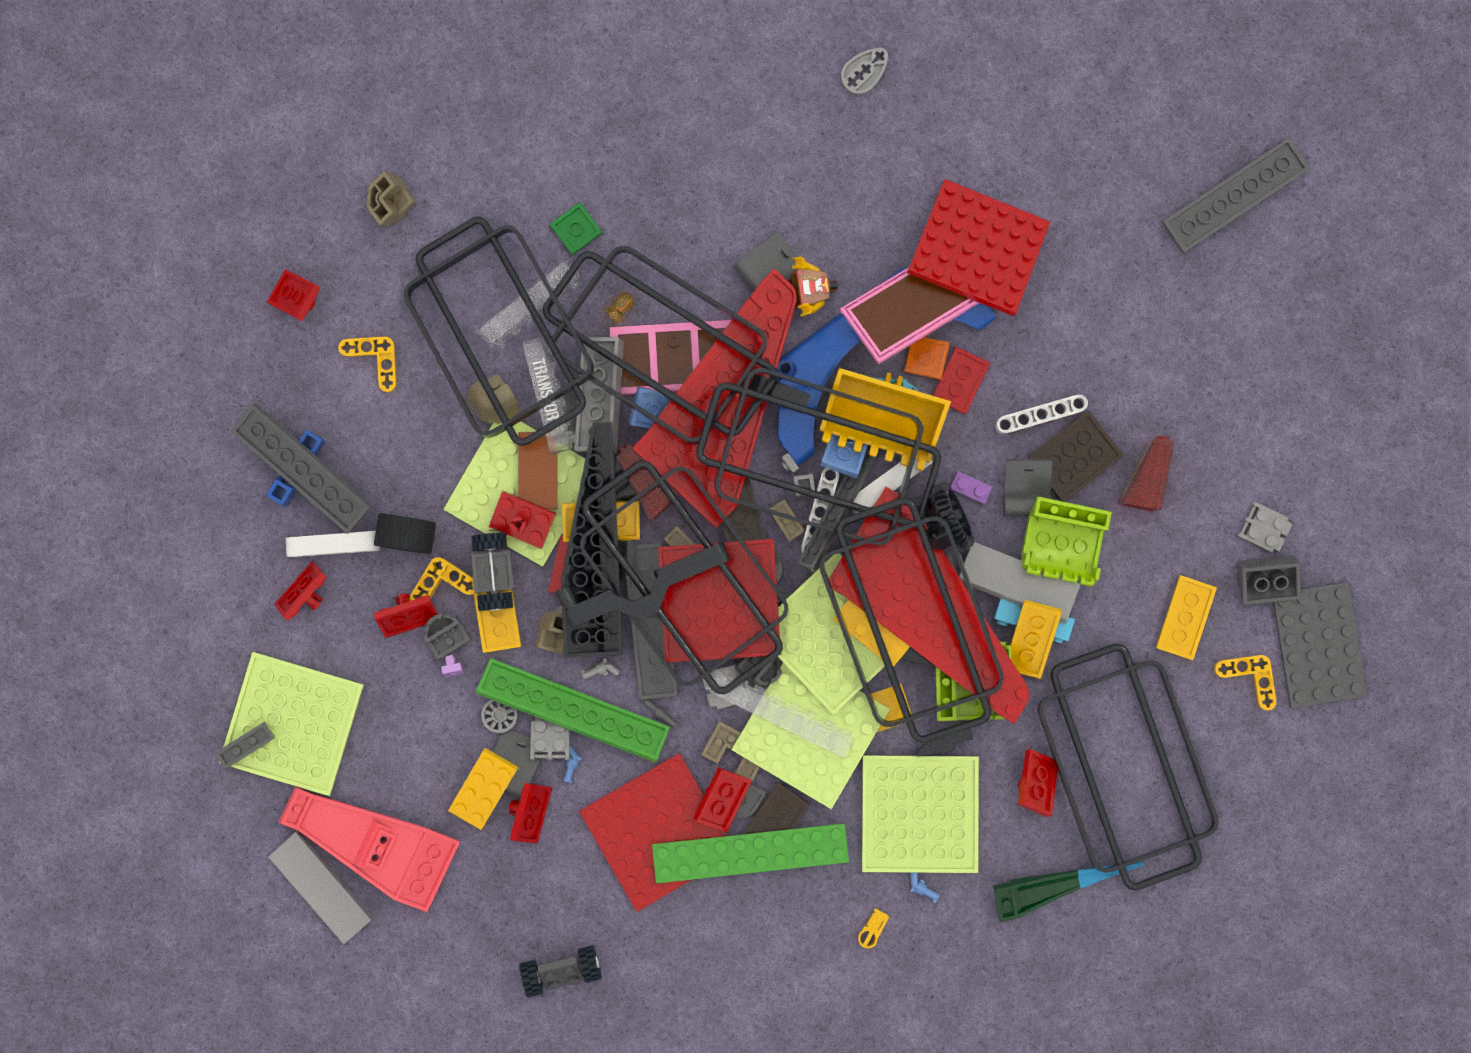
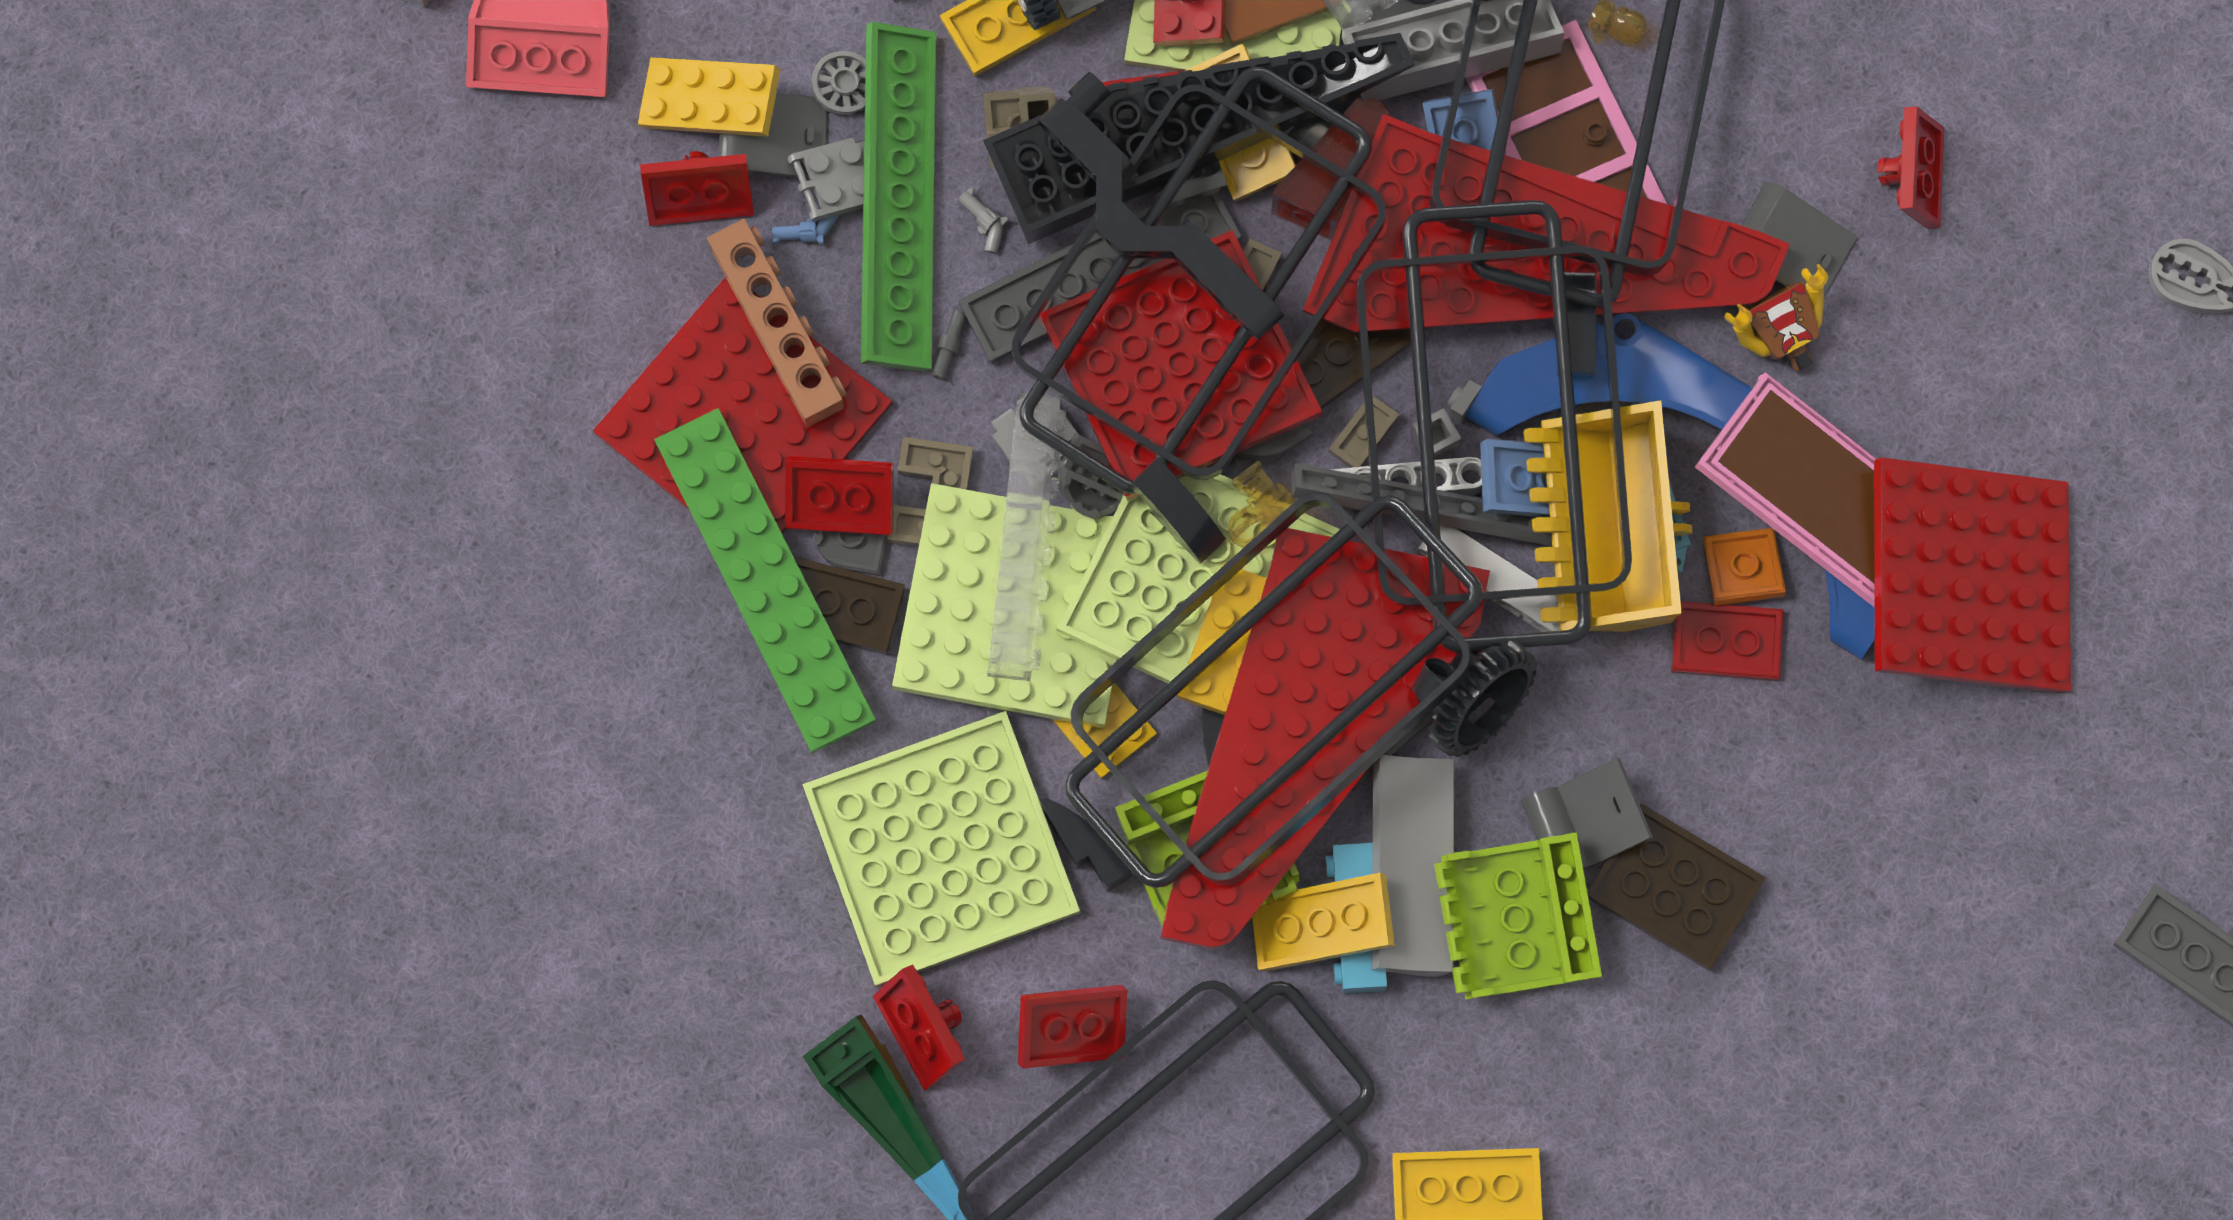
camera: 75 degrees right, 10 degrees down
plate [519,945,601,998] -> none
yellow piece [858,908,889,948] -> none
medium blue piece [910,872,940,903] -> none
medium lavender plate [950,471,992,504] -> none
white beam [995,395,1088,434] -> none
clear red slope [1117,436,1174,512] -> none
none -> nougat brick [707,219,847,428]
none -> red plate [872,964,966,1091]
none -> black slope [1128,458,1226,564]
none -> clear yellow piece [1228,461,1296,548]
none -> red plate [1877,106,1944,229]

